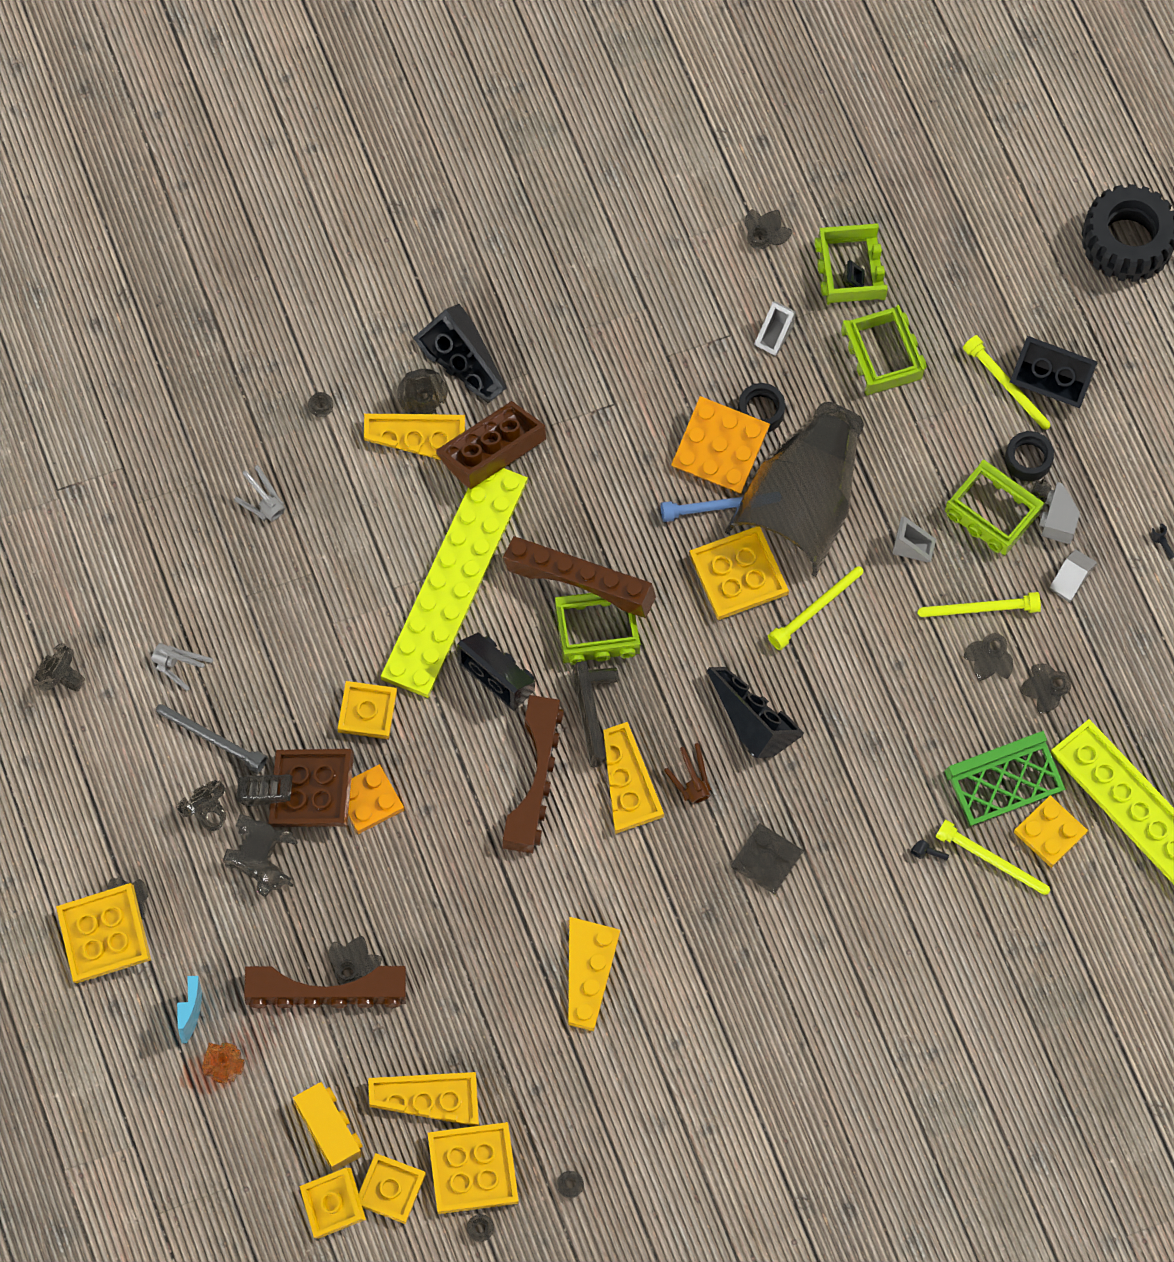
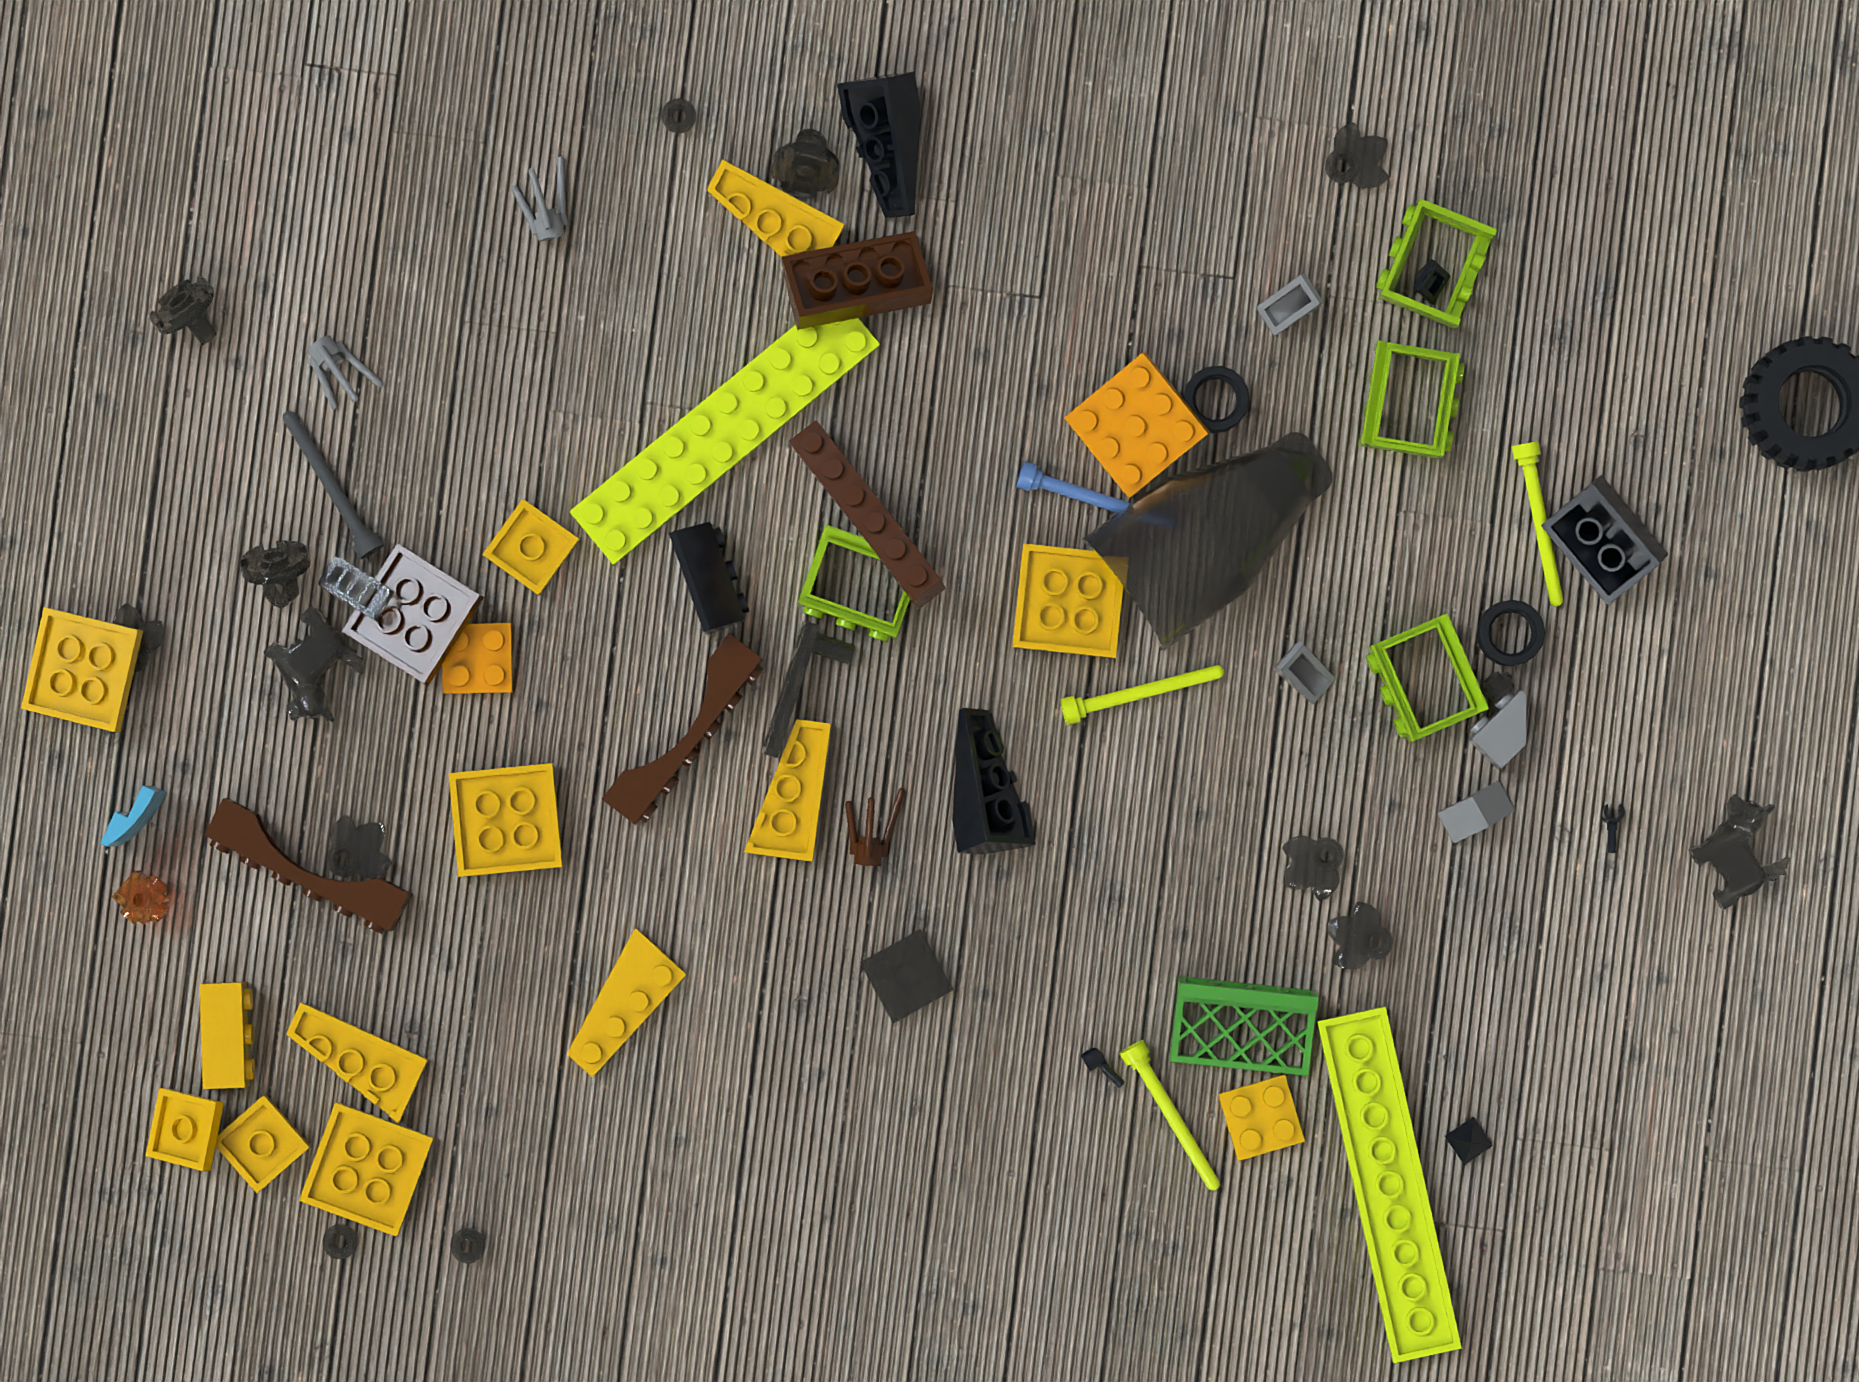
camera: 30 degrees right, 20 degrees up
neon yellow piece [917,592,1041,617] -> none
none -> yellow plate [448,763,563,877]

